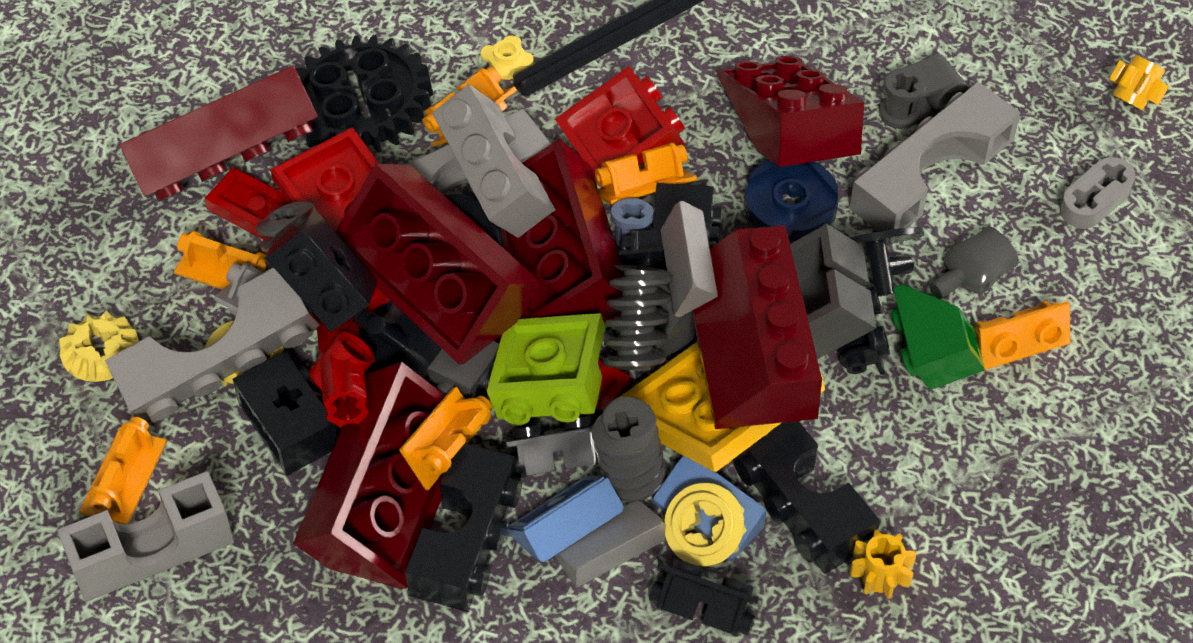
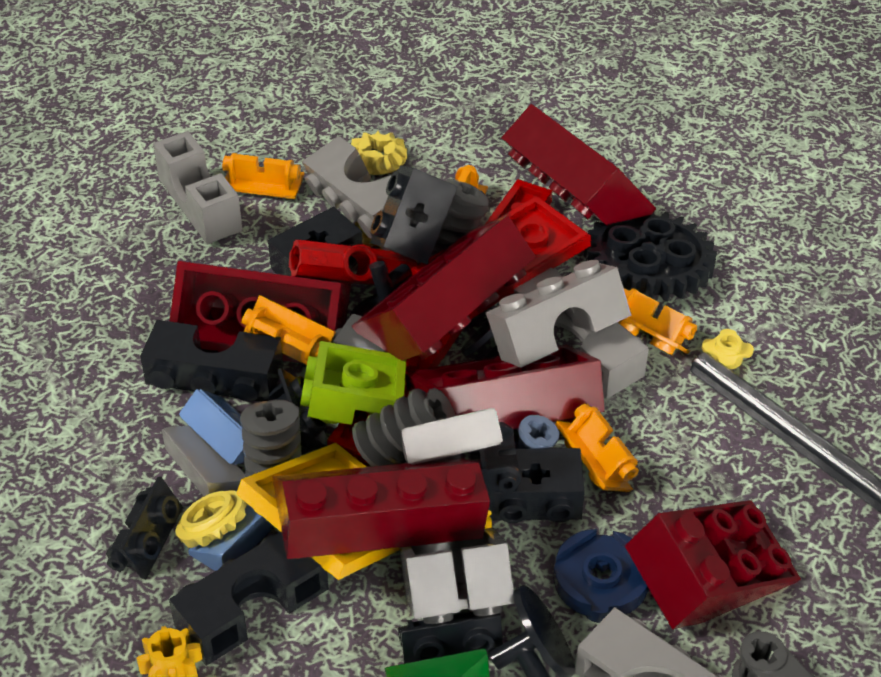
camera: 85 degrees right, 10 degrees down
red plate [555,66,686,189] -> none

